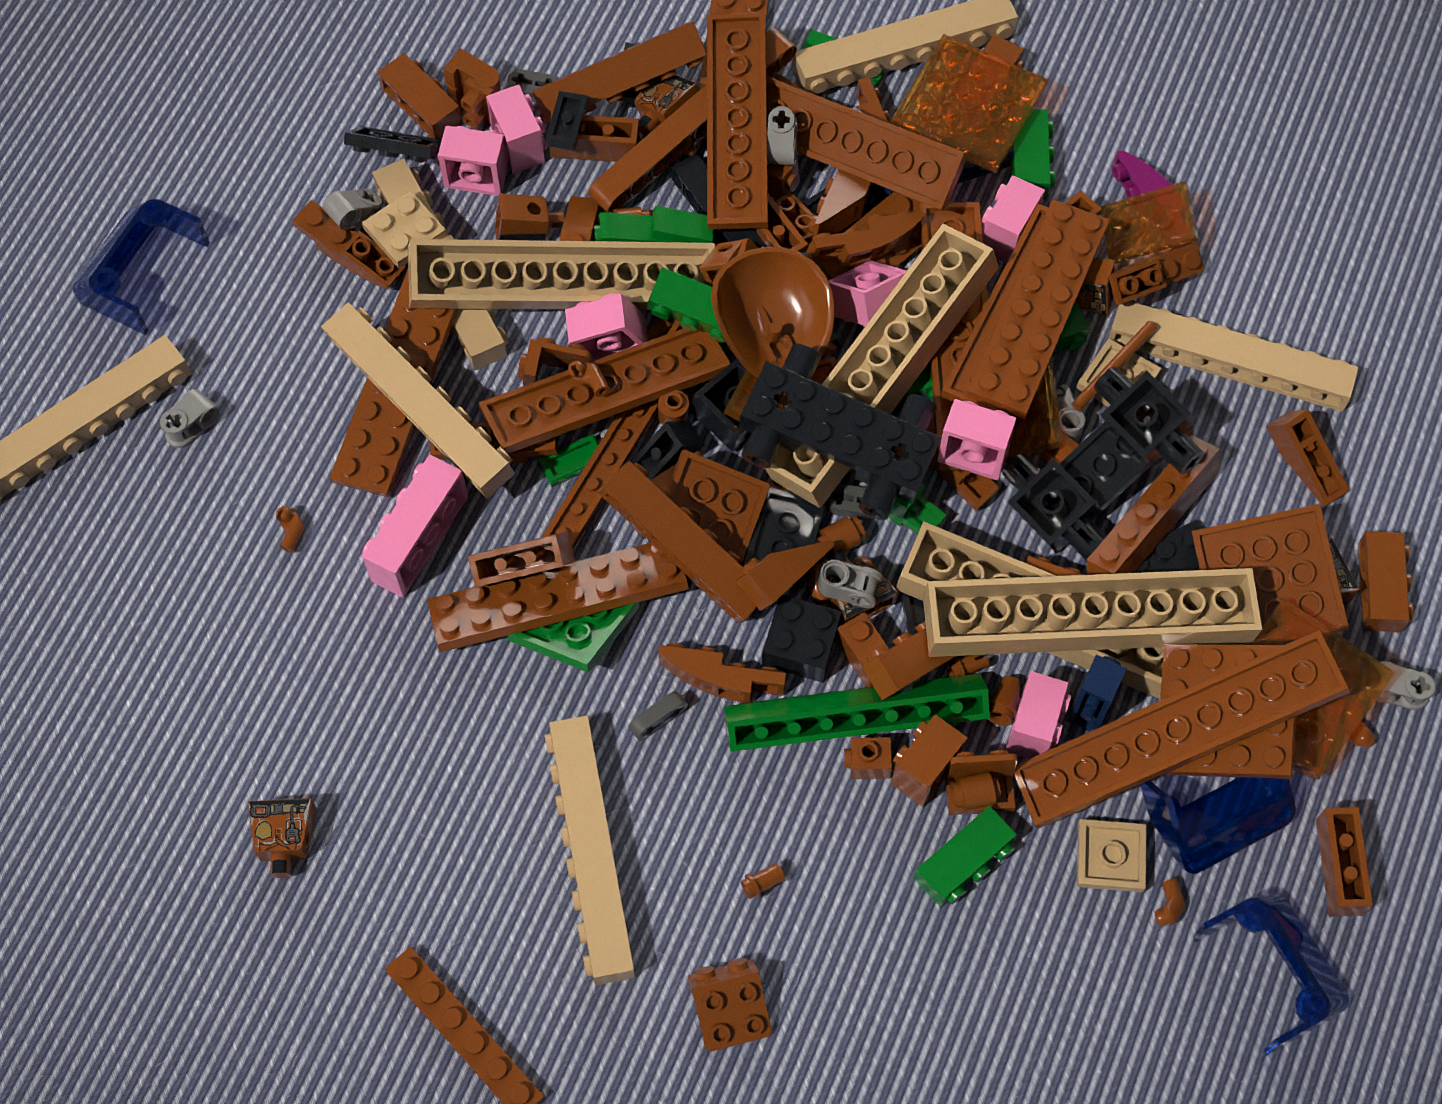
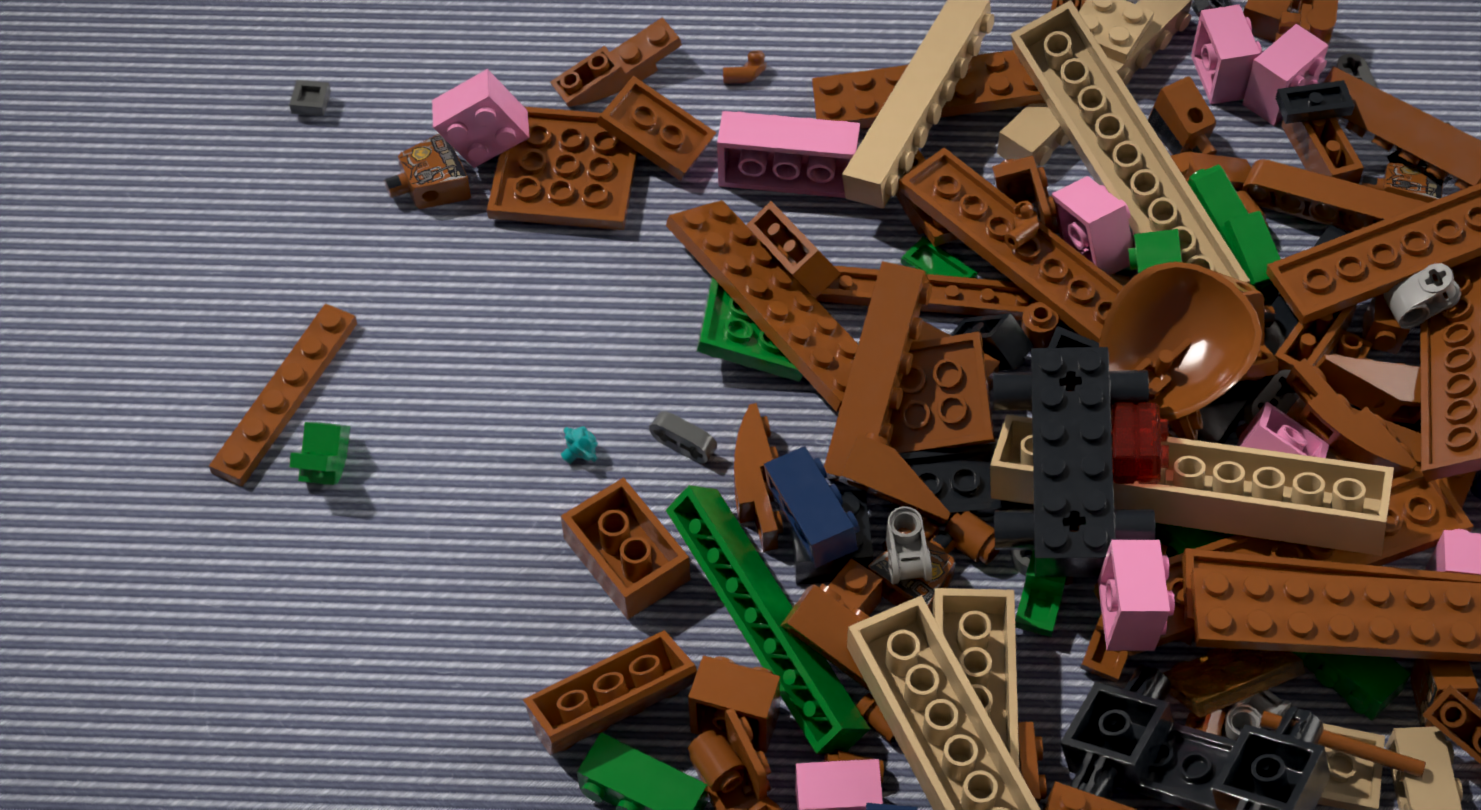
camera: 70 degrees right, 10 degrees down
tan brick [545,715,635,985] -> none
dark orange bracket [687,958,772,1051] -> none
dark orange pin [741,862,786,899] -> none
dark orange brick [844,737,892,779] -> none
none -> dark grey plate [289,80,331,116]
none -> green brick [289,422,351,485]
none -> bright pink brick [432,69,530,168]
none -> dark orange plate [487,106,639,230]
none -> dark orange slope [523,630,697,756]
none -> dark orange slope [550,17,682,107]
none -> dark orange brick [560,477,691,620]
none -> teal plant [561,426,598,464]
none -> dark orange plate [596,76,717,181]
none -> dark blue brick [764,446,860,568]
none -> clear red brick [1112,403,1169,484]

